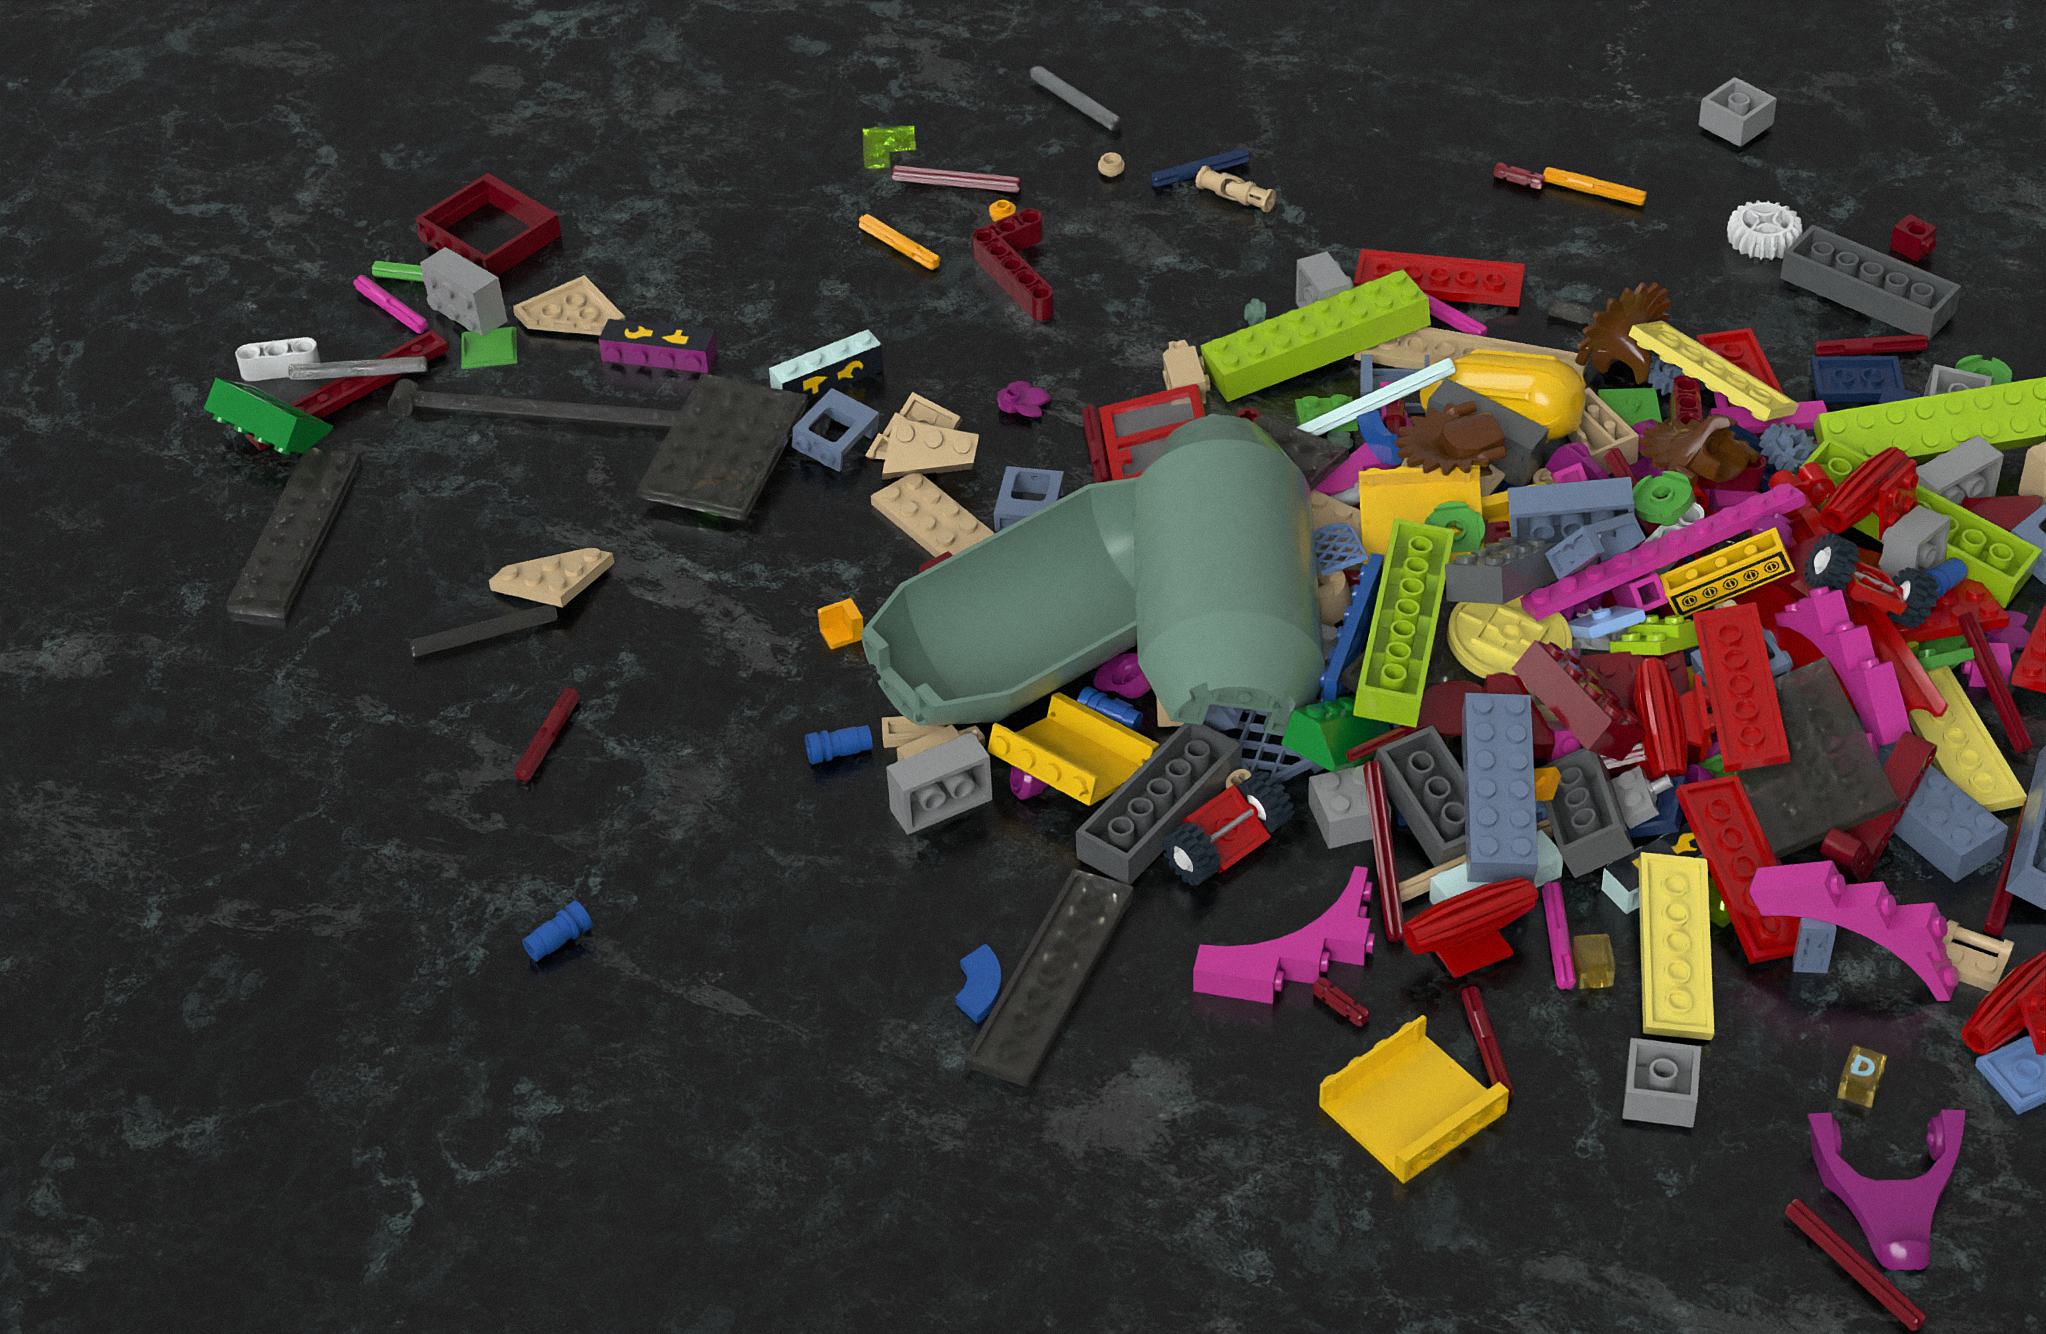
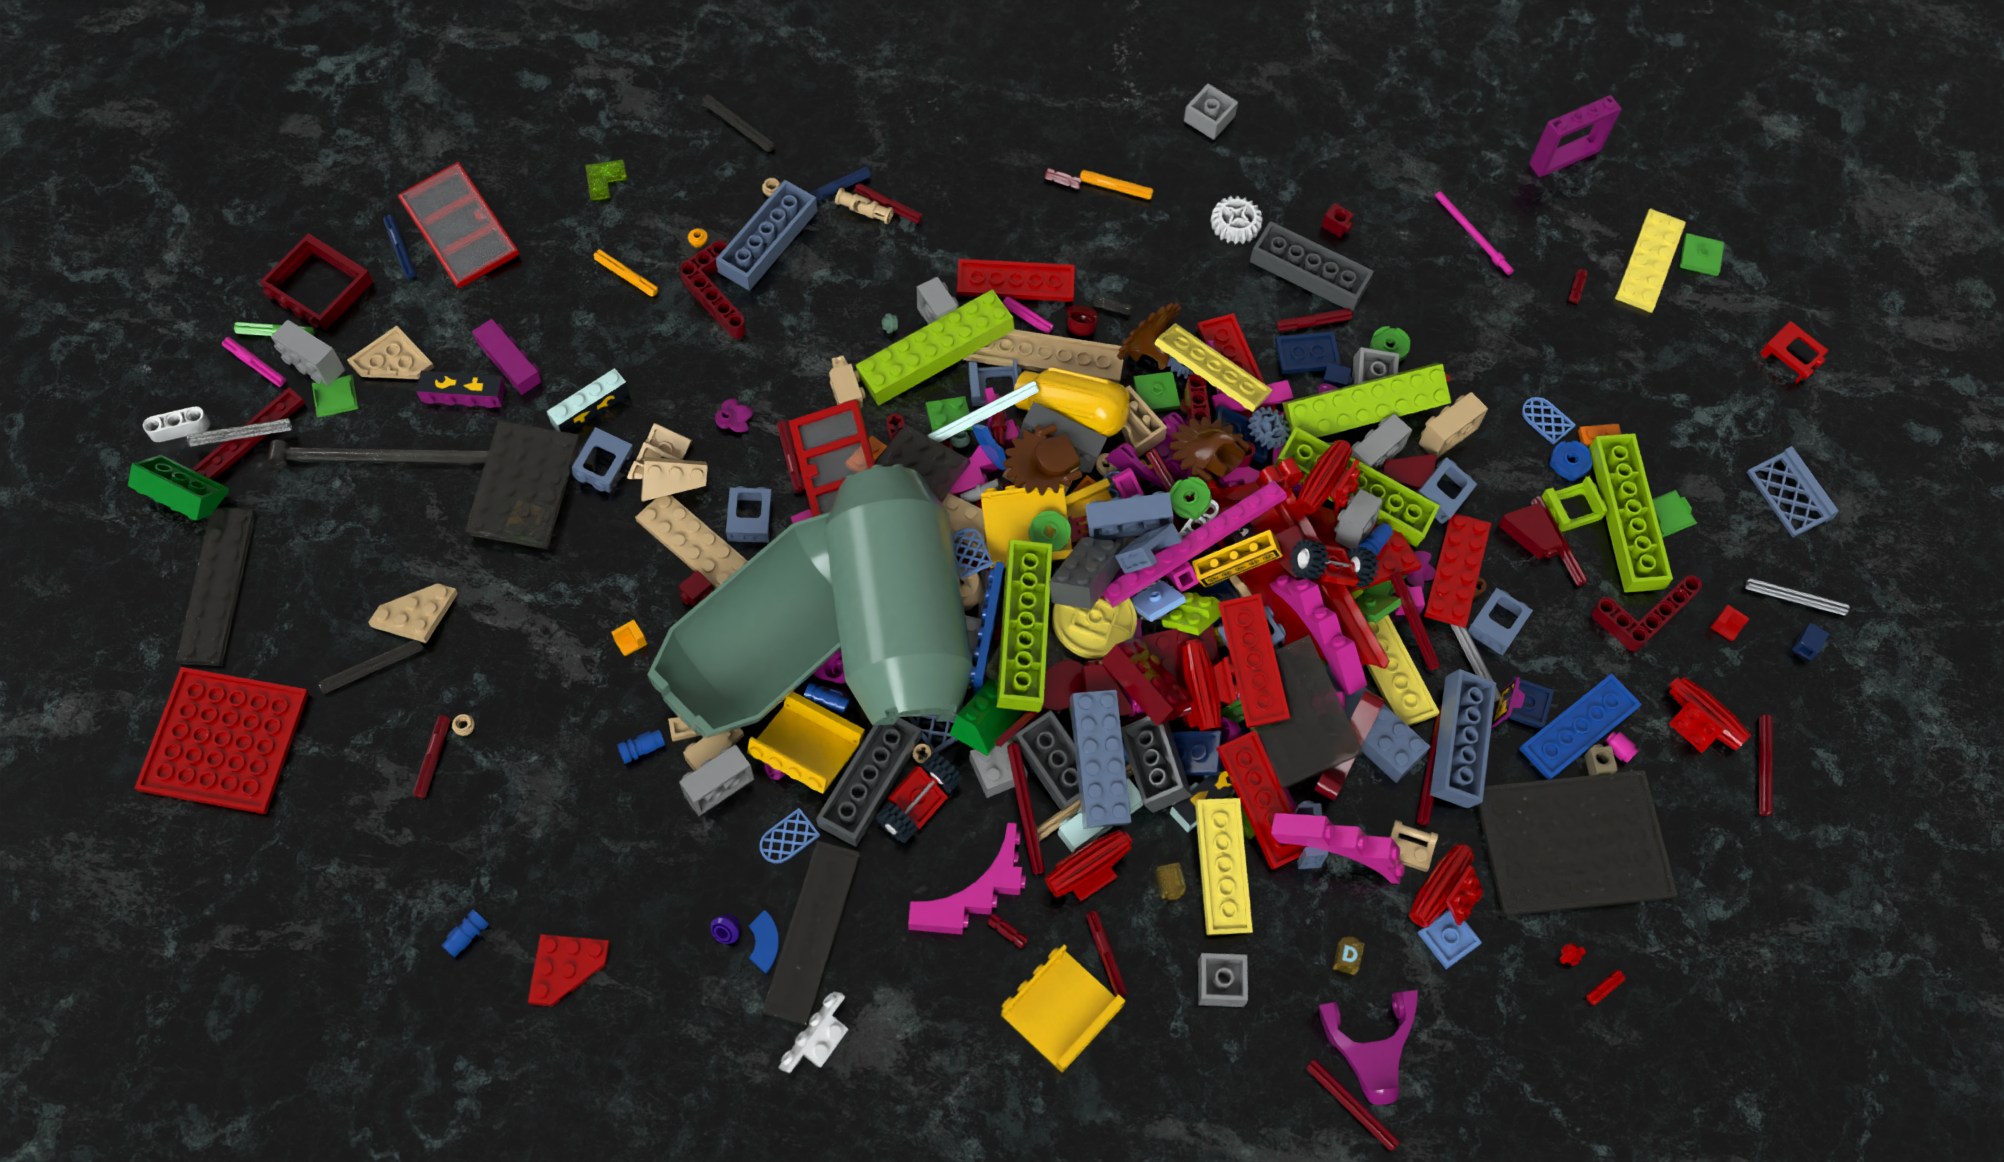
camera: 15 degrees left, 20 degrees up
axle [892,165,1021,193] -> none
light orange plate [1534,767,1562,801] -> none
dark pink axle [1542,881,1576,990] -> none
light grey plate [1611,765,1674,829] -> none
magenta cone [1751,513,1793,550] -> none
none -> red plate [135,667,309,814]
none -> dark blue axle [383,214,416,279]
none -> clear door [398,162,520,288]
none -> tan plate [452,714,475,736]
none -> magenta brick [472,319,541,395]
none -> red plate [528,934,610,1006]
none -> dark purple cone [710,914,740,944]
none -> sand blue brick [716,180,817,291]
none -> medium blue window [760,808,820,863]
none -> white bracket [779,992,848,1073]
none -> dark red axle [854,183,922,224]
none -> dark red cap [1067,305,1098,336]

